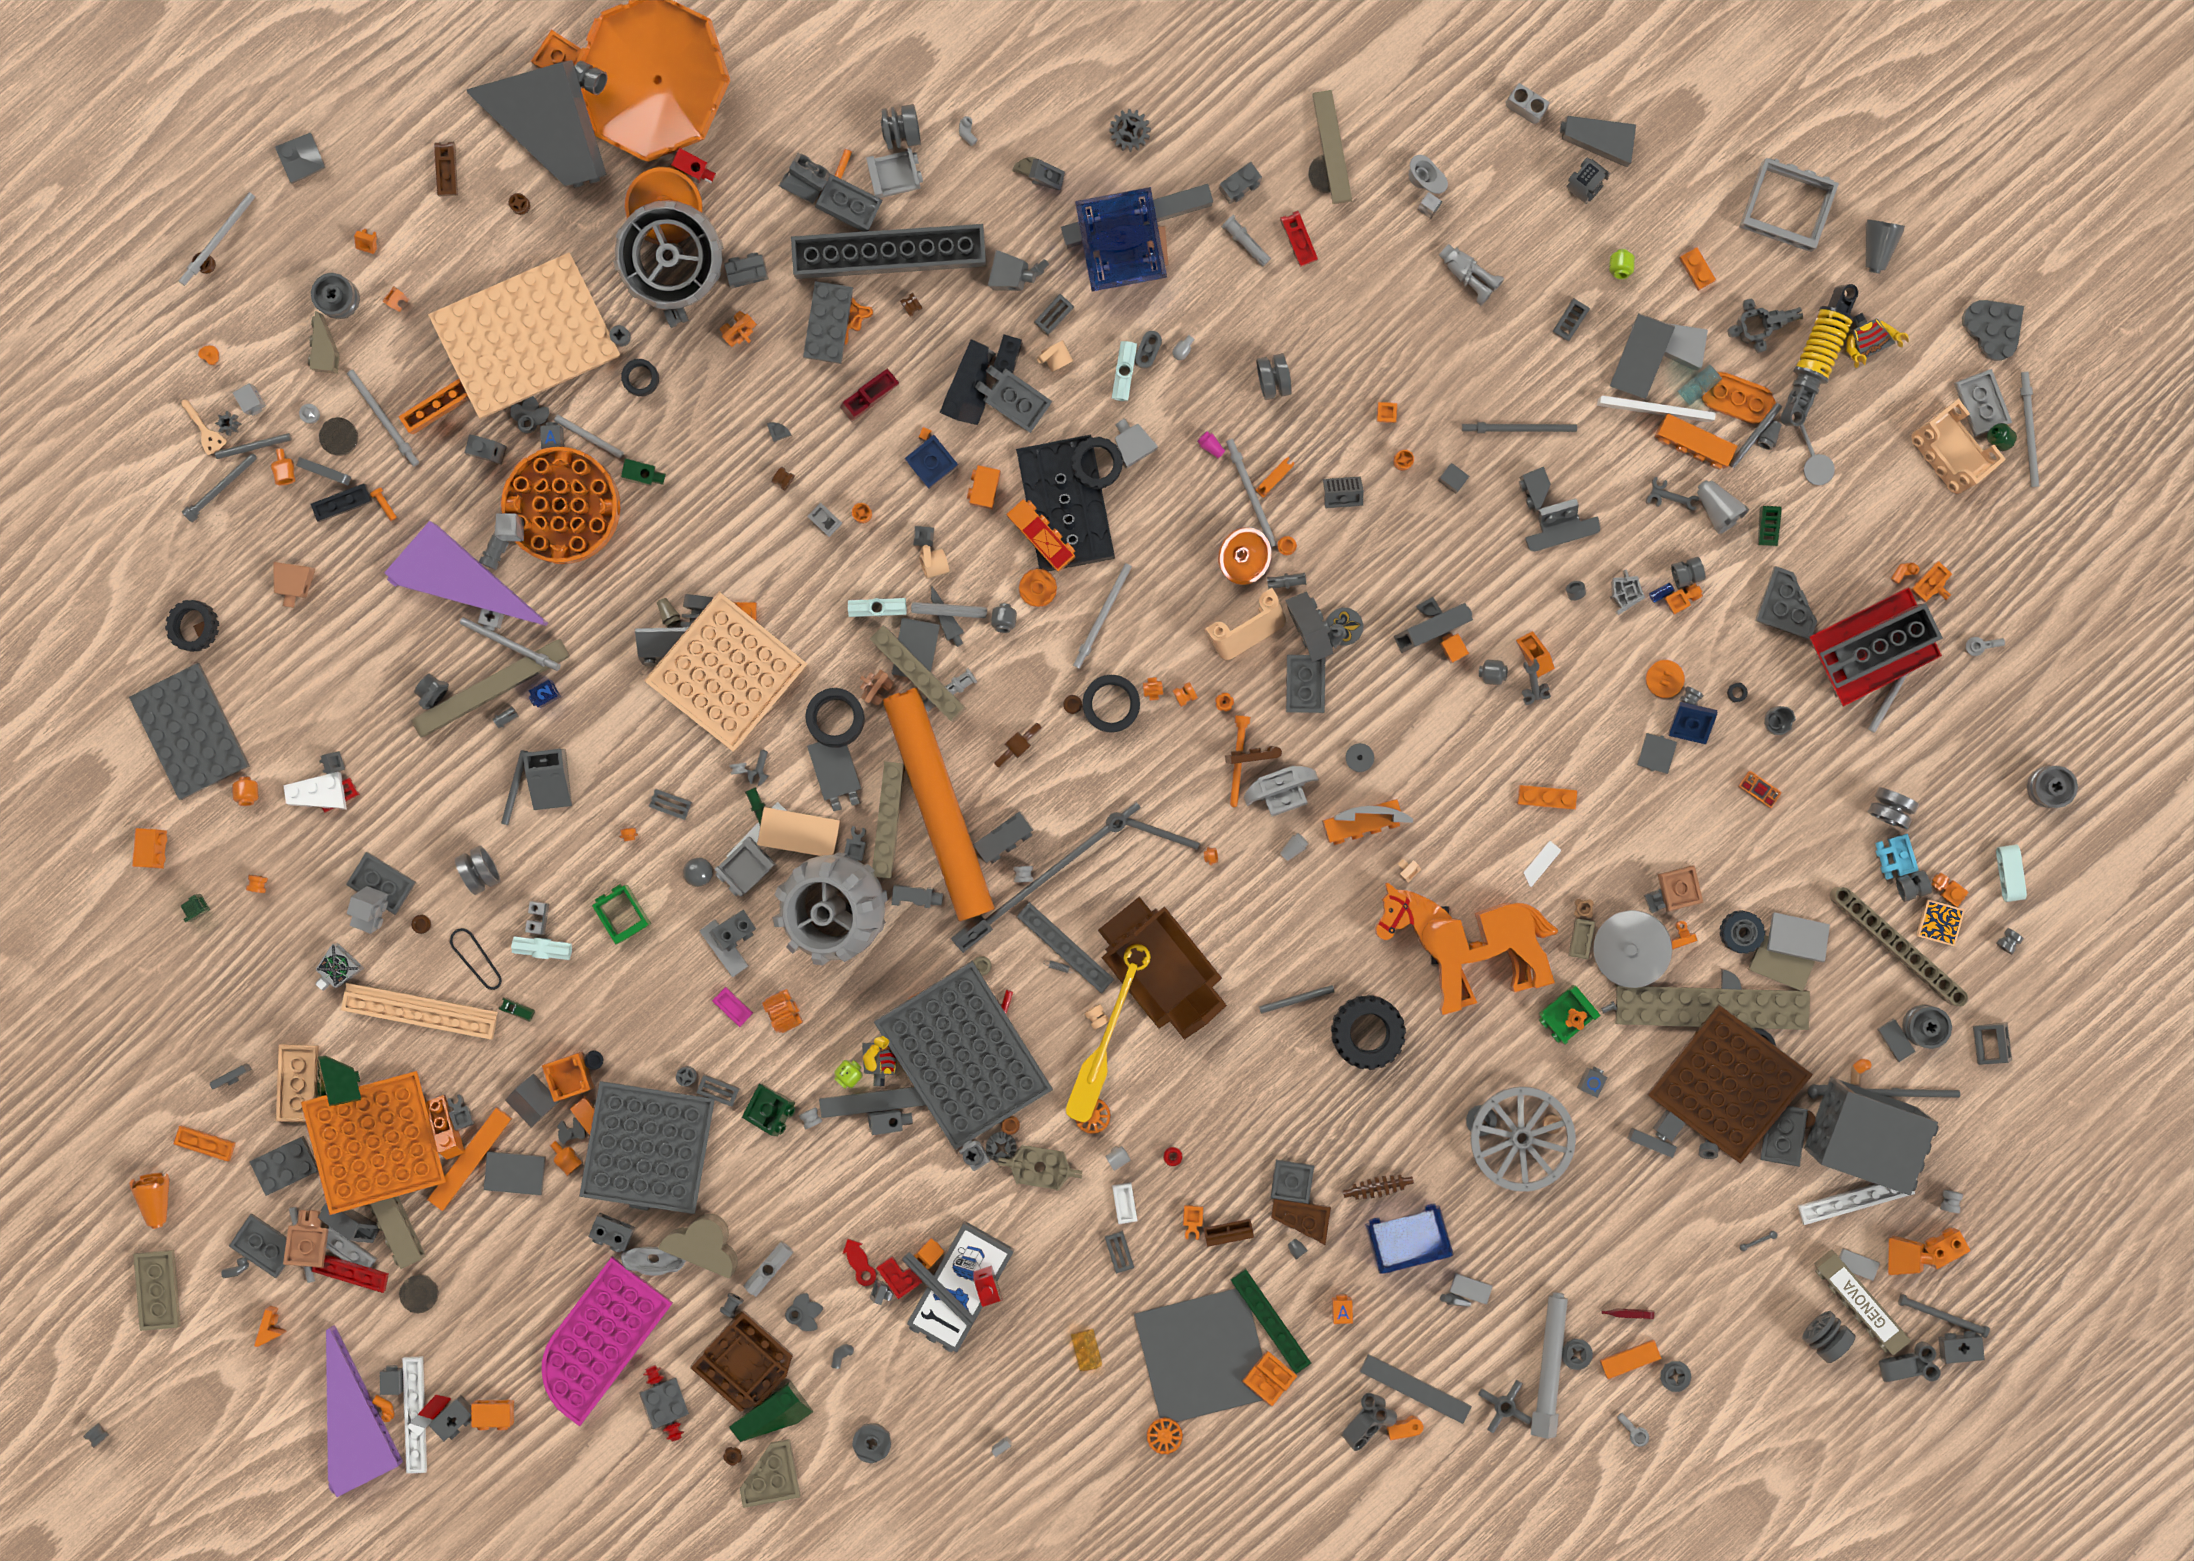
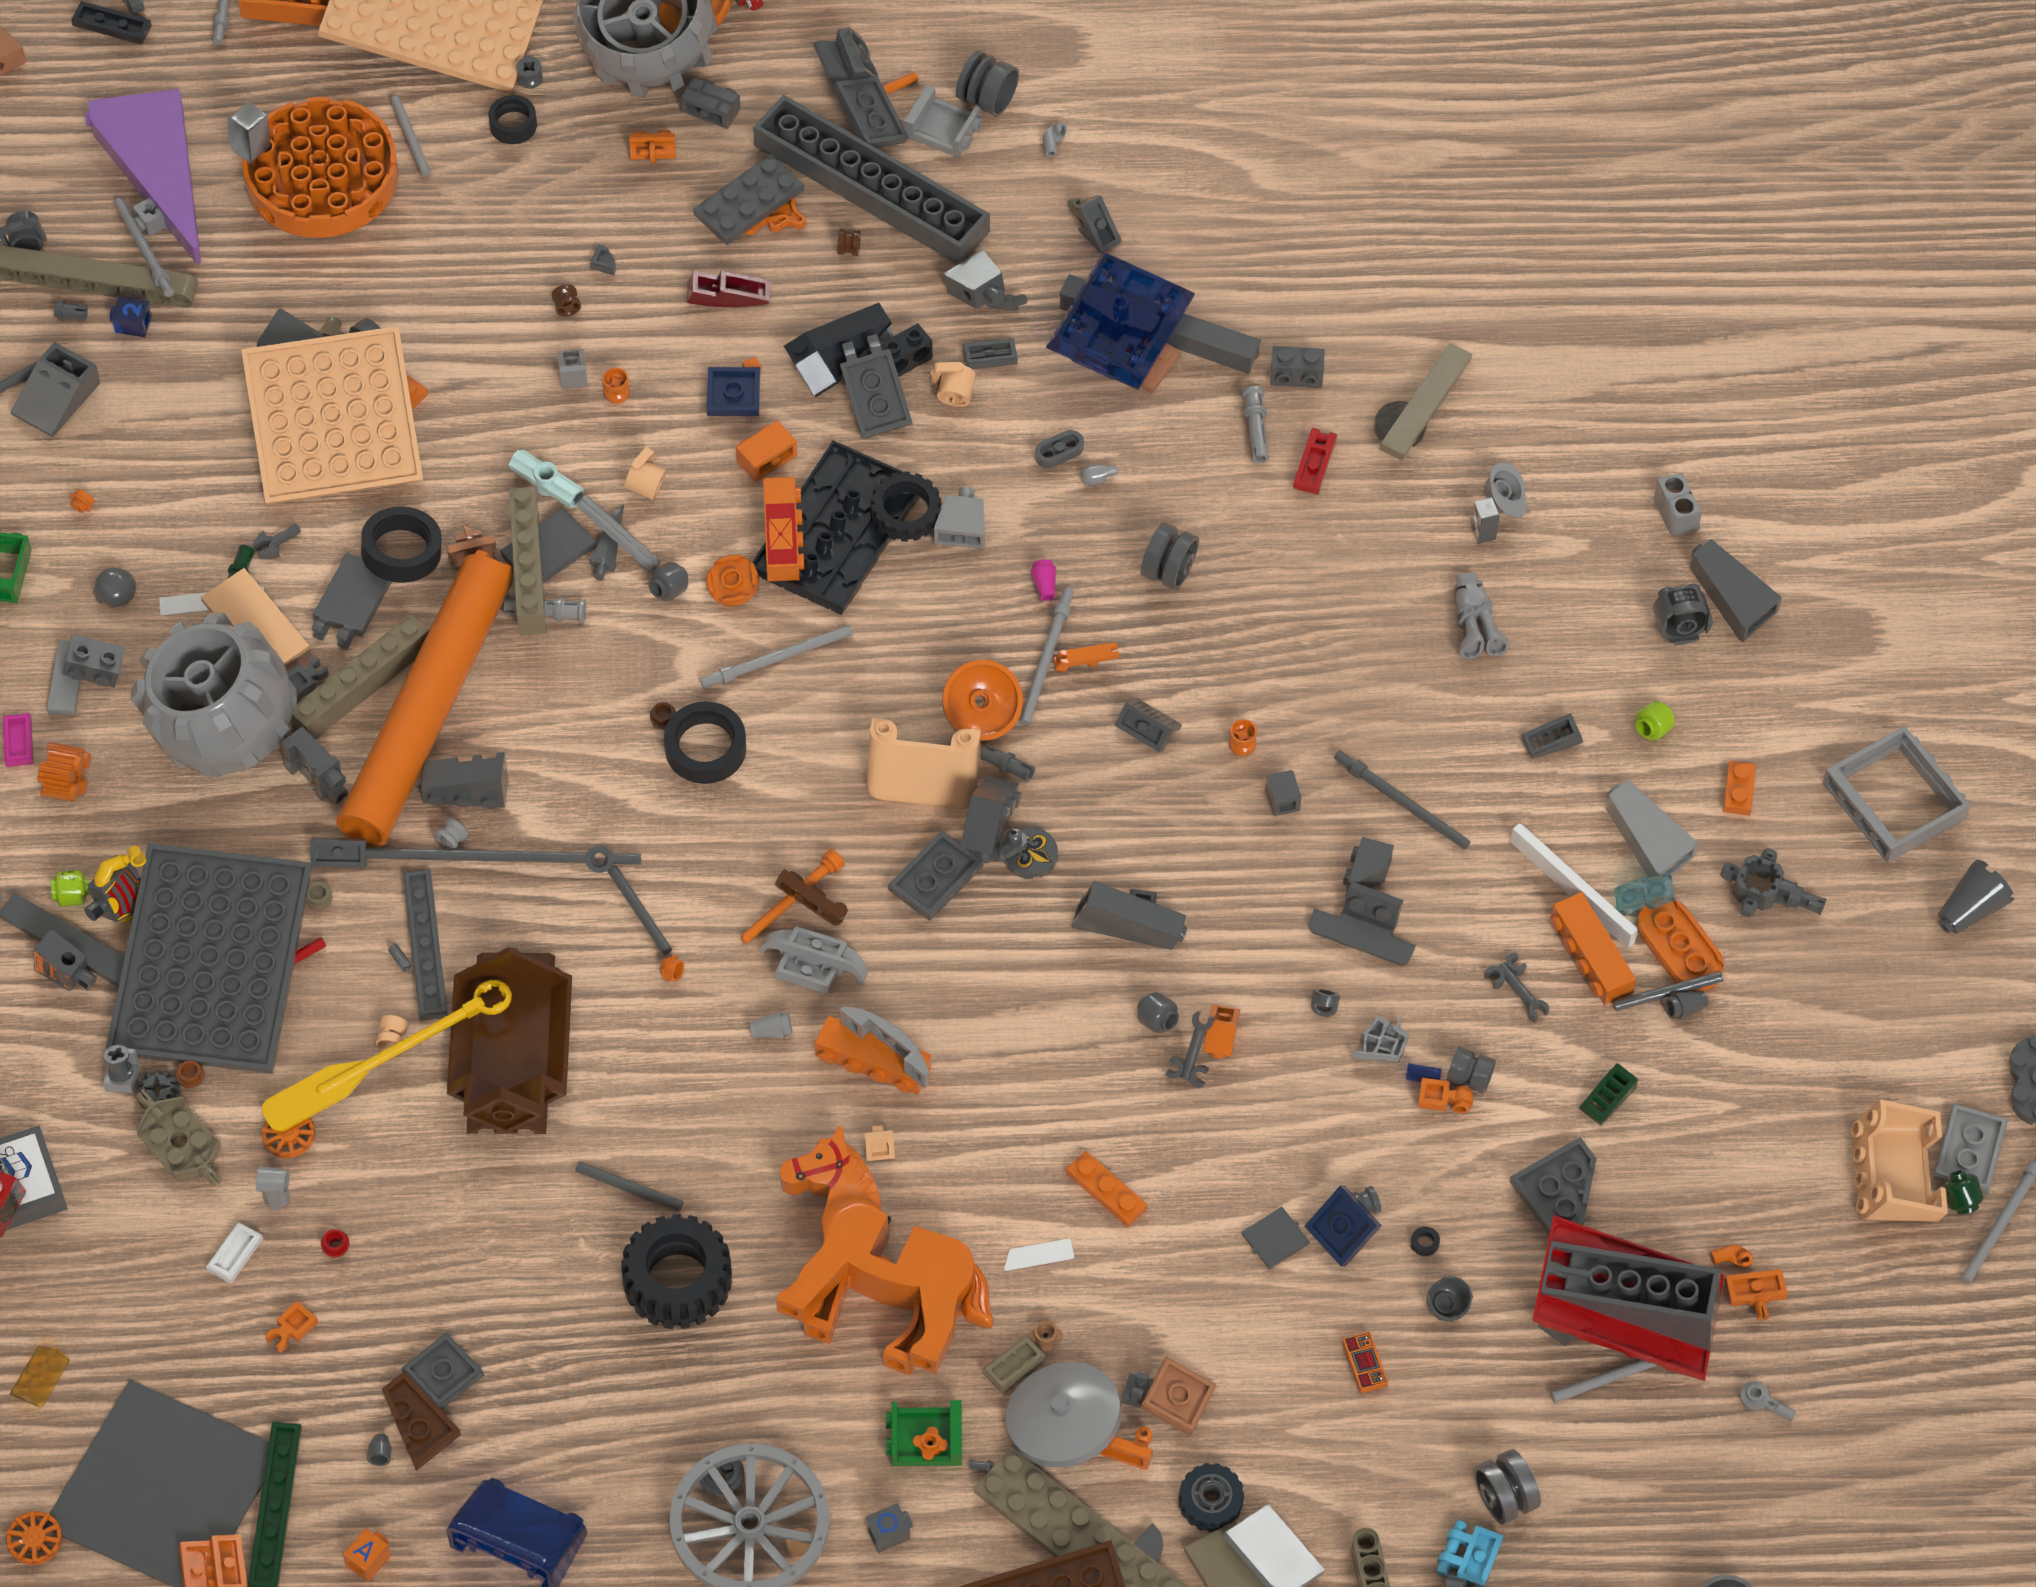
camera: 35 degrees right, 30 degrees down
orange piece [370,487,397,521] -> none
dark grey torso [464,434,507,465] -> none
dark grey axle [479,531,509,570] -> none
dark grey plate [511,396,549,433] -> none
dark grey brick [540,422,564,449] -> none
dark green torso [621,458,666,487] -> none
dark grey tile [649,789,692,820] -> none
dark grey wheel [663,307,689,328] -> none
light grey panel [715,837,776,897] -> none
light grey bush [729,763,748,775] -> none
dark grey tile [913,526,934,547] -> none
reddish brown piece [994,723,1042,768] -> none
dark grey tile [1105,1230,1134,1274] -> none
dark grey gear [1109,109,1151,152] -> none
light aqua piece [1112,341,1137,401] -> none
orange gear [1143,677,1163,701] -> none
orange wheel [1172,682,1198,707] -> none
reddish brown piece [1204,1219,1254,1247] -> none
orange plate [1215,693,1234,712] -> none
orange plate [1277,536,1297,555] -> none
reddish brown piece [1343,1175,1414,1200] -> none
dark grey piece [1346,743,1374,772] -> none
orange plate [1376,402,1397,423] -> none
orange brick [1439,632,1469,664] -> none
dark grey tile [1610,313,1675,399] -> none
orange piece [1646,660,1685,698] -> none
light grey cone [1697,480,1749,534] -> none
piece [1781,284,1859,426] -> none
light grey piece [1800,424,1835,485] -> none
torso [1846,312,1909,368] -> none

